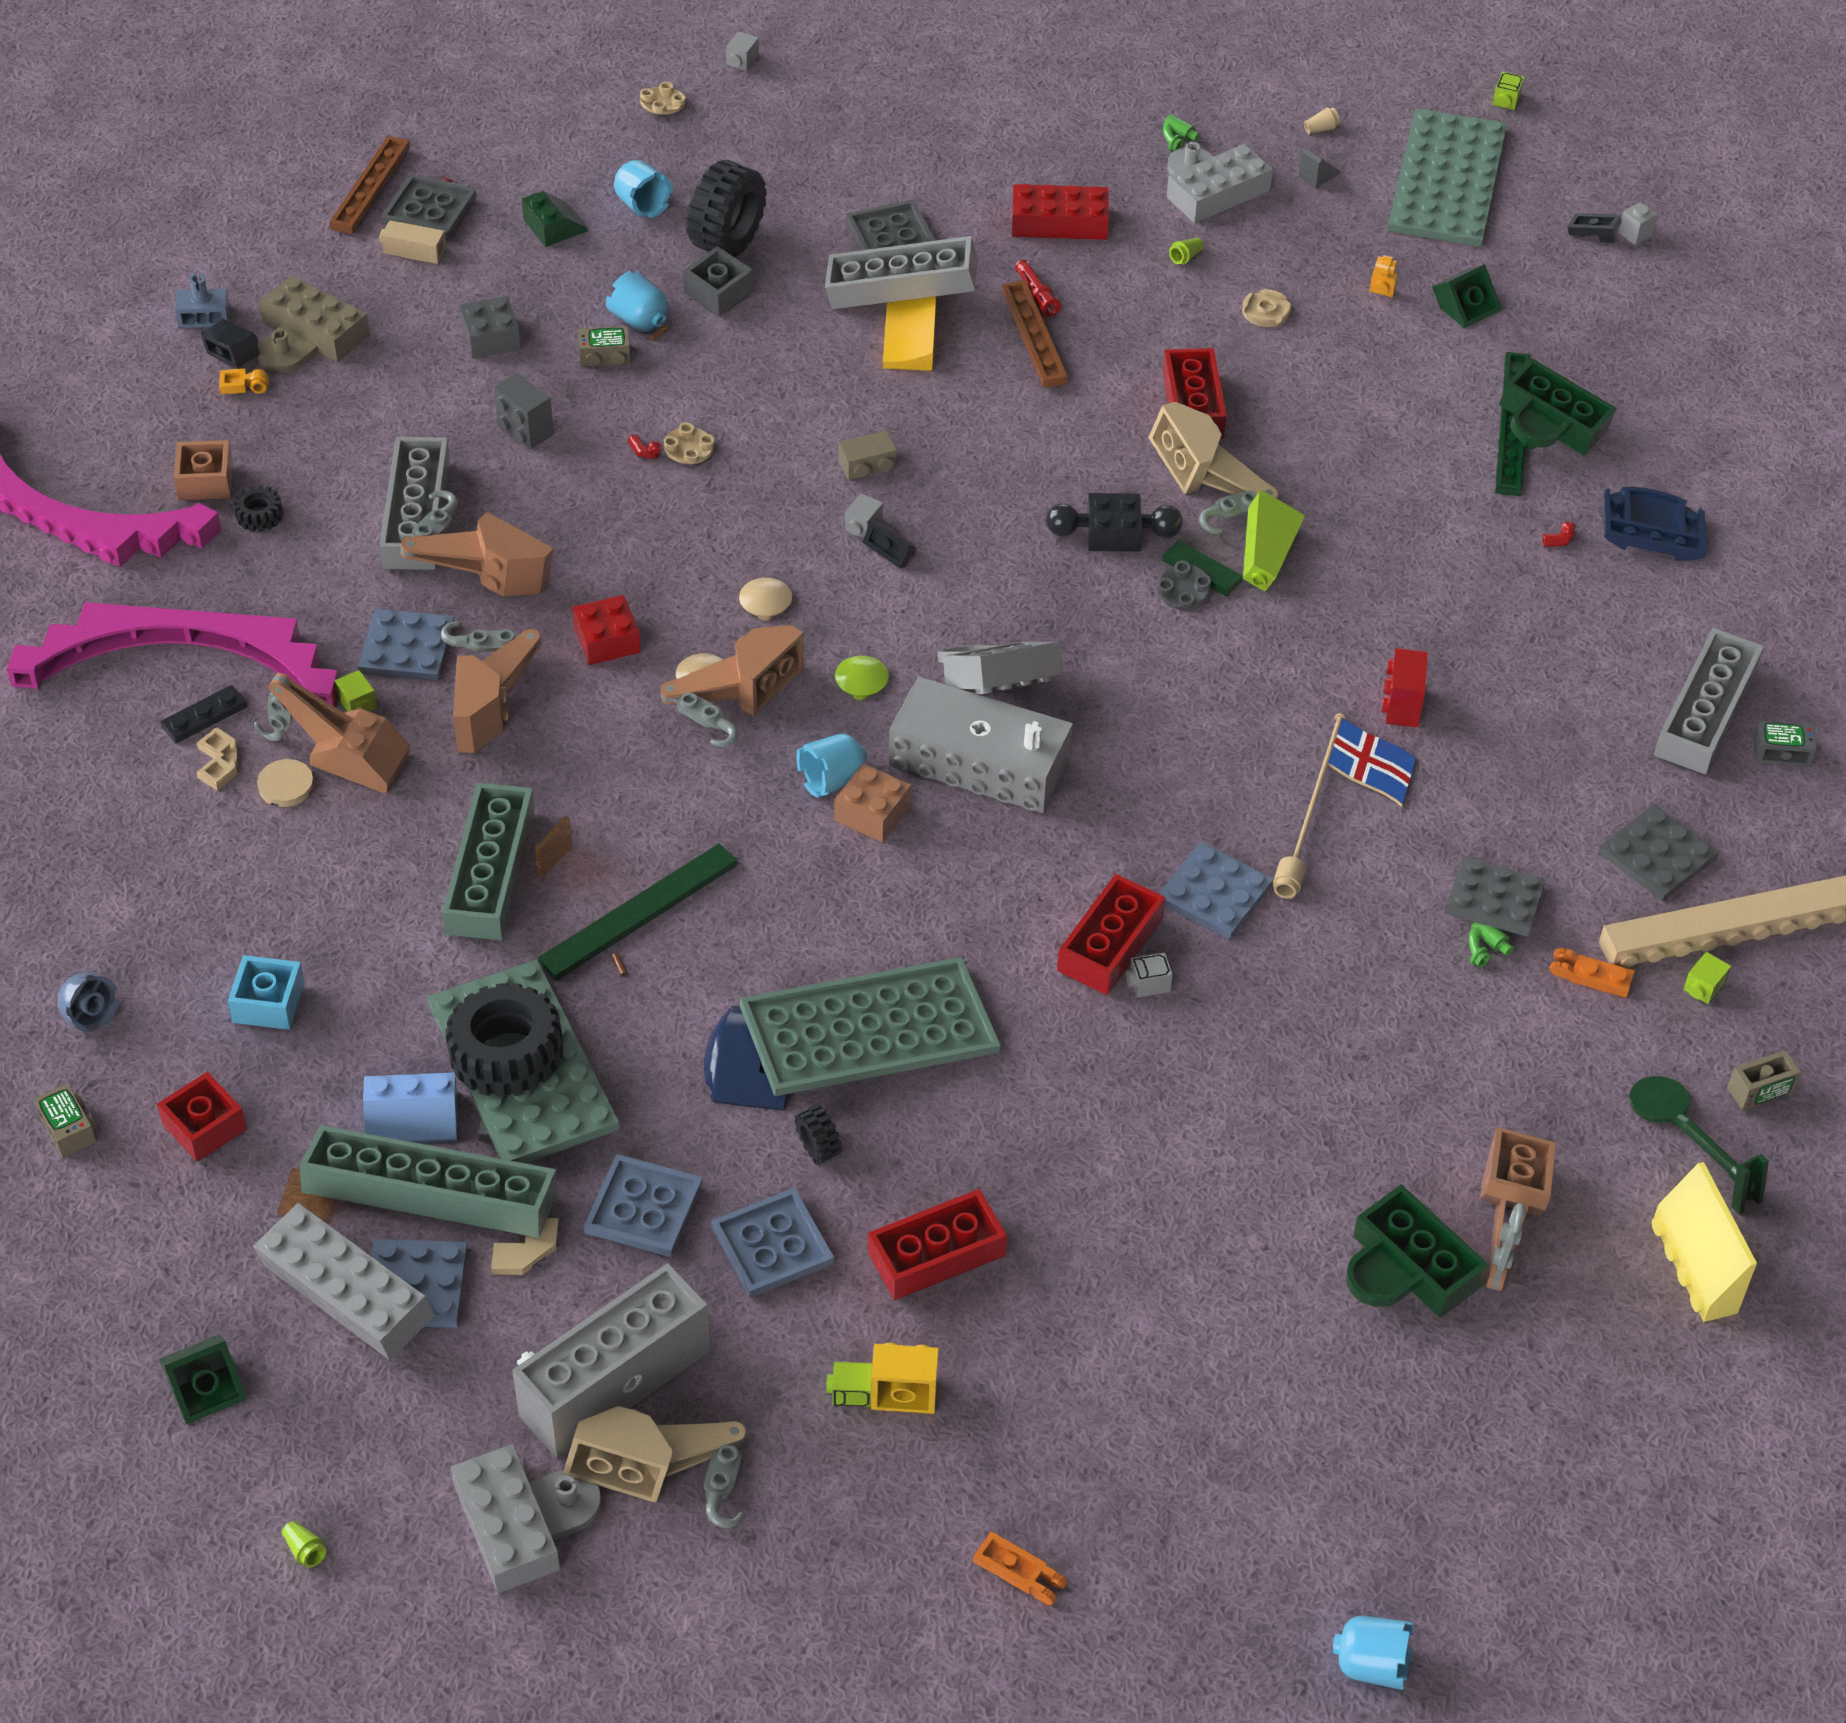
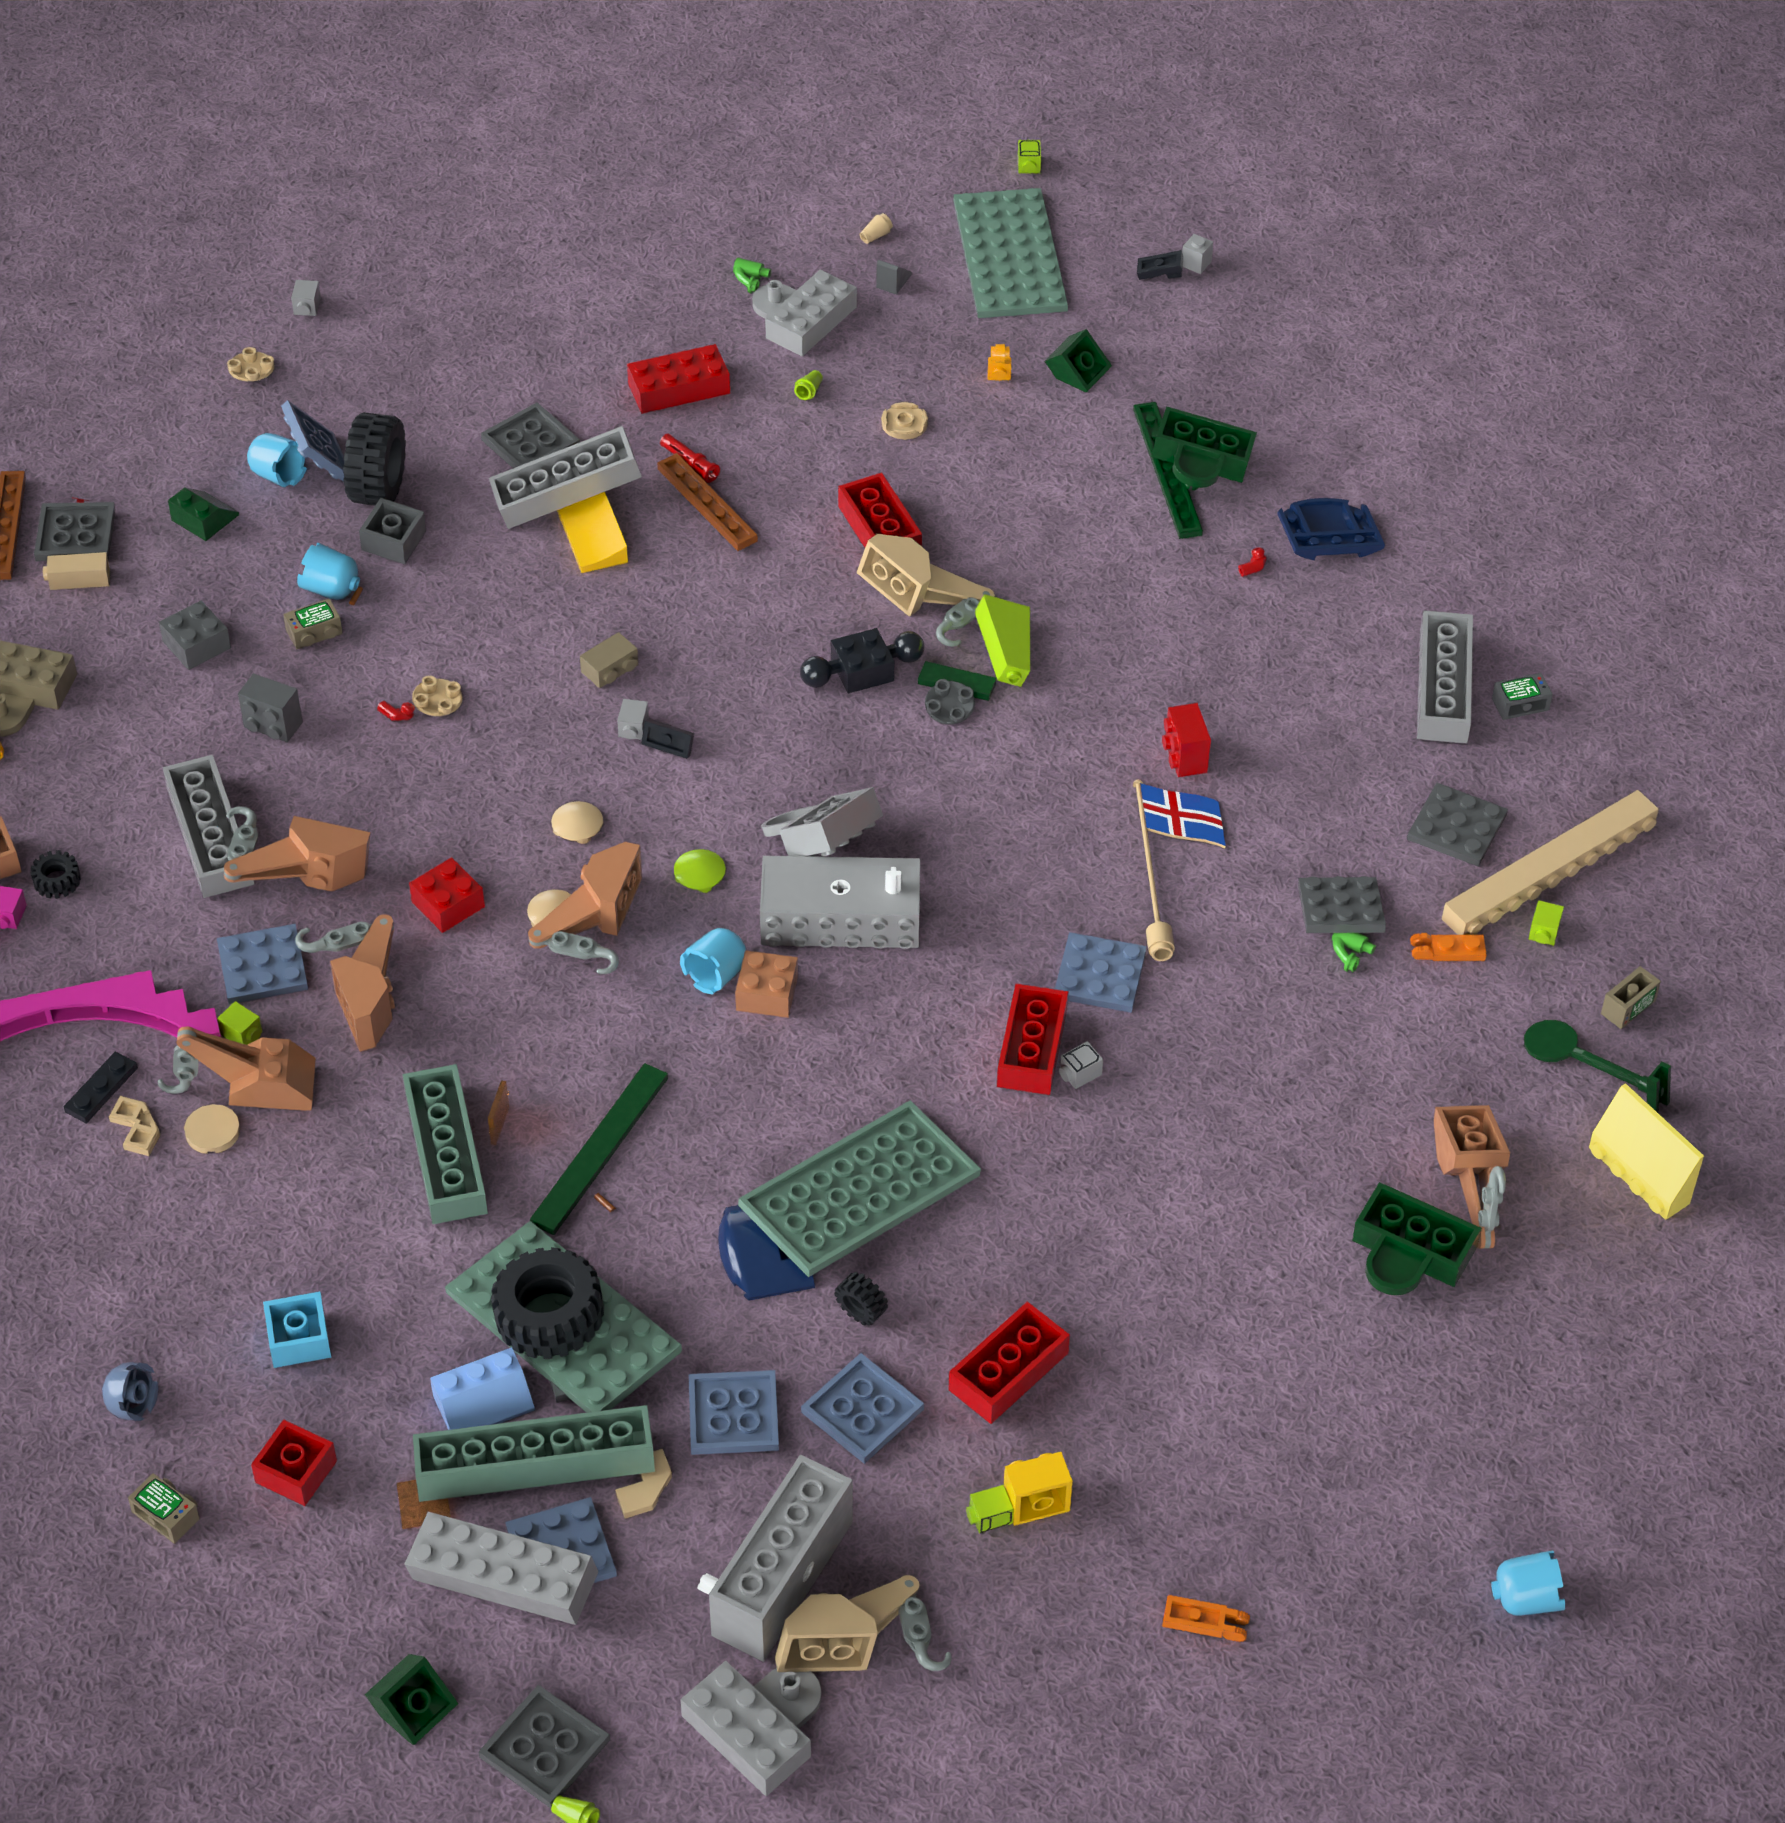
camera: 20 degrees left, 0 degrees up
none -> sand blue plate [281,400,344,482]
none -> dark grey plate [479,1685,610,1808]

